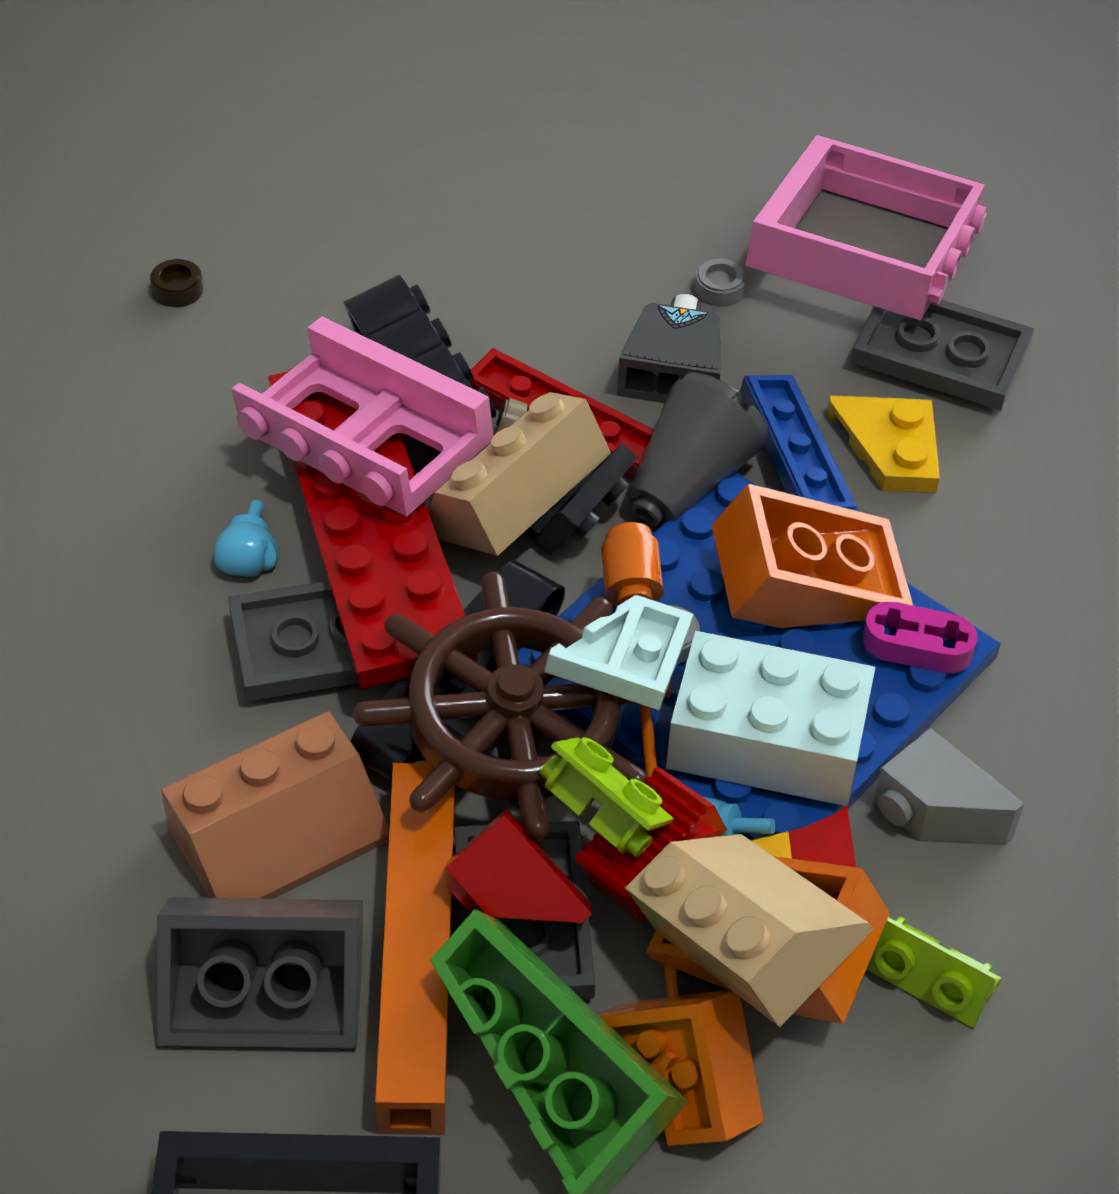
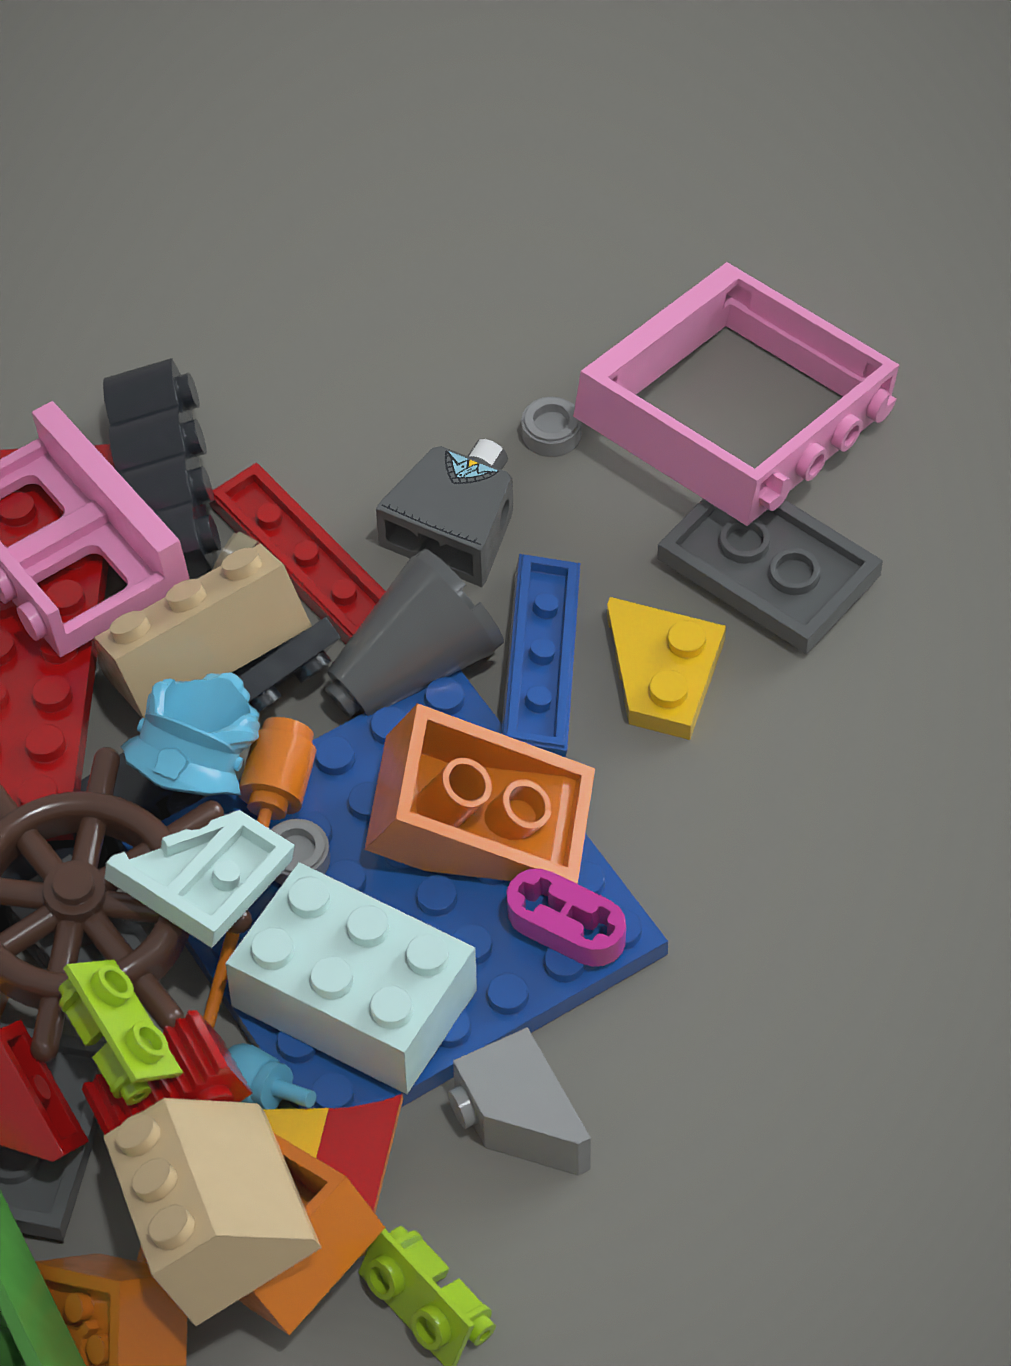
camera: 20 degrees right, 5 degrees up
none -> medium azure piece [120,672,260,796]

